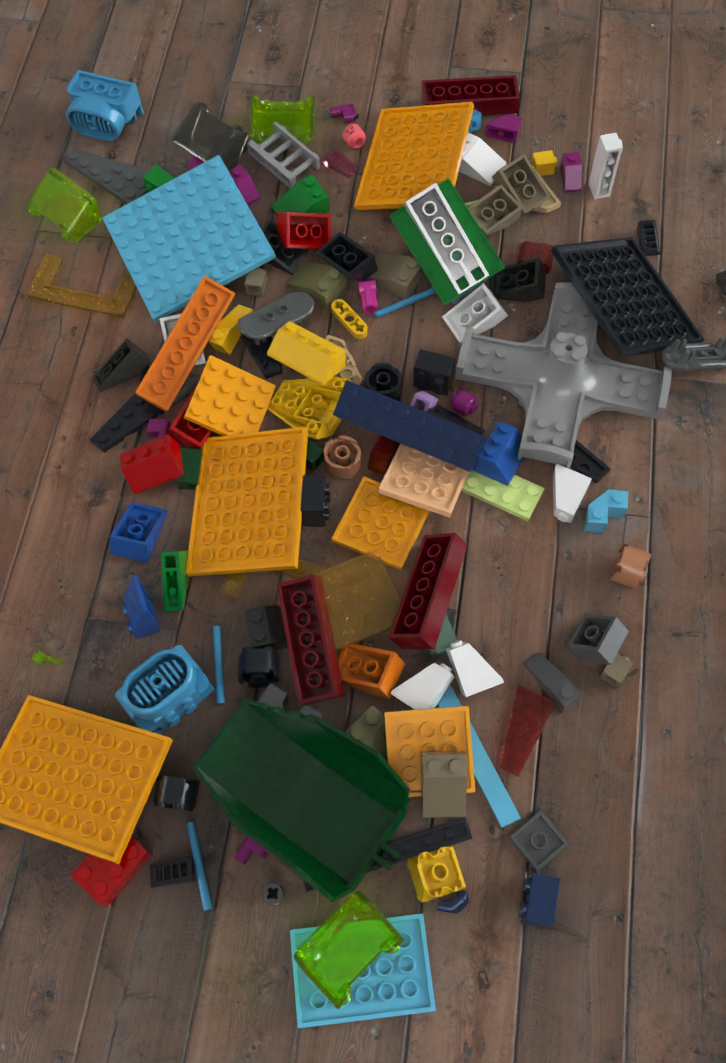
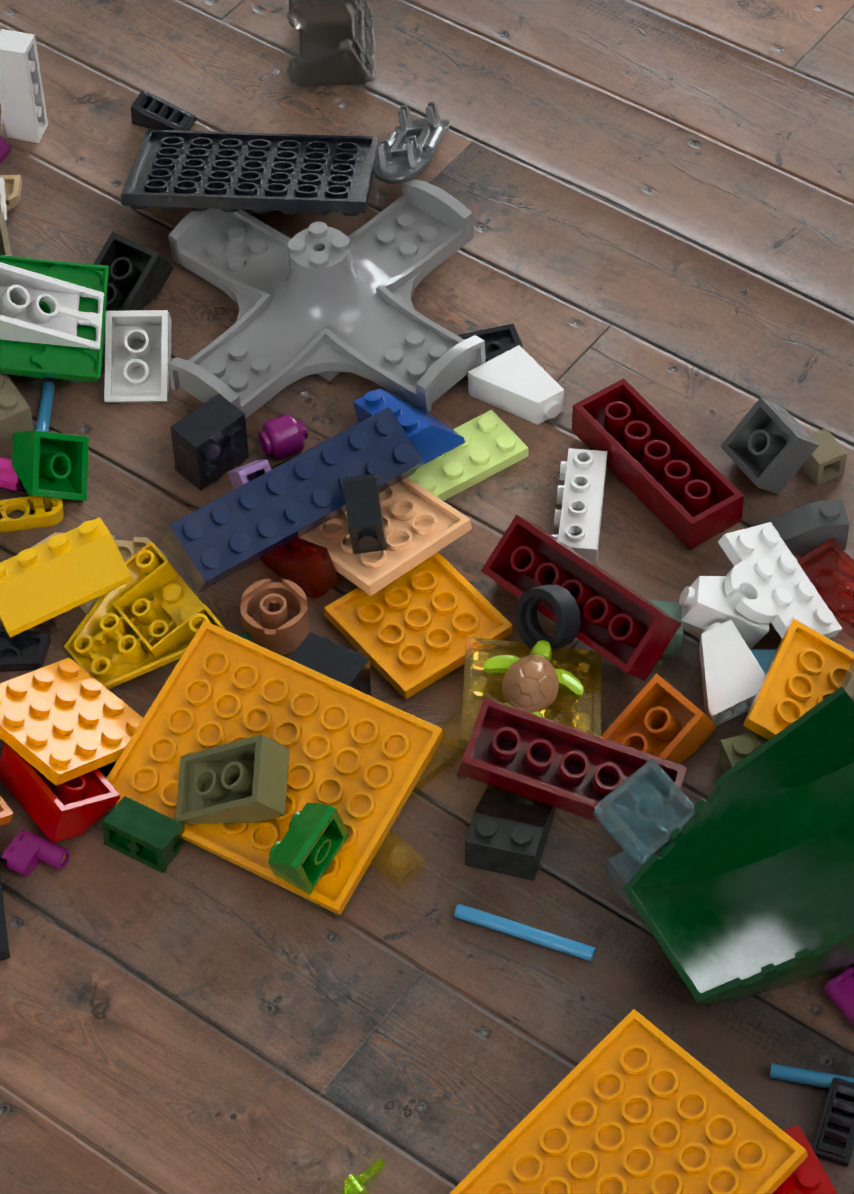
camera: 65 degrees left, 15 degrees down
blue slope [110,502,167,563] -> none
dark azure brick [115,645,216,734] -> none
red slope [120,434,184,495] -> none
blue slope [122,575,160,639] -> none
black brick [153,775,200,811] -> none
green slope [161,550,188,611] -> none
black brick [238,646,279,688] -> none
black brick [365,363,401,401] -> none
clear red slope [517,241,553,274] -> none
medium azure brick [584,489,628,534] -> none
nougat brick [609,543,651,589] -> none
none -> green slope [12,430,89,501]
none -> olive slope [175,734,289,824]
none -> green slope [267,802,349,895]
none -> black slope [343,474,386,554]
none -> medium nougat animal [484,640,584,717]
none -> black tyre [514,585,581,650]
none -> white brick [552,448,607,565]
none -> dark red brick [572,378,744,550]
none -> clear light blue brick [593,758,695,868]
none -> white plate [718,522,842,638]

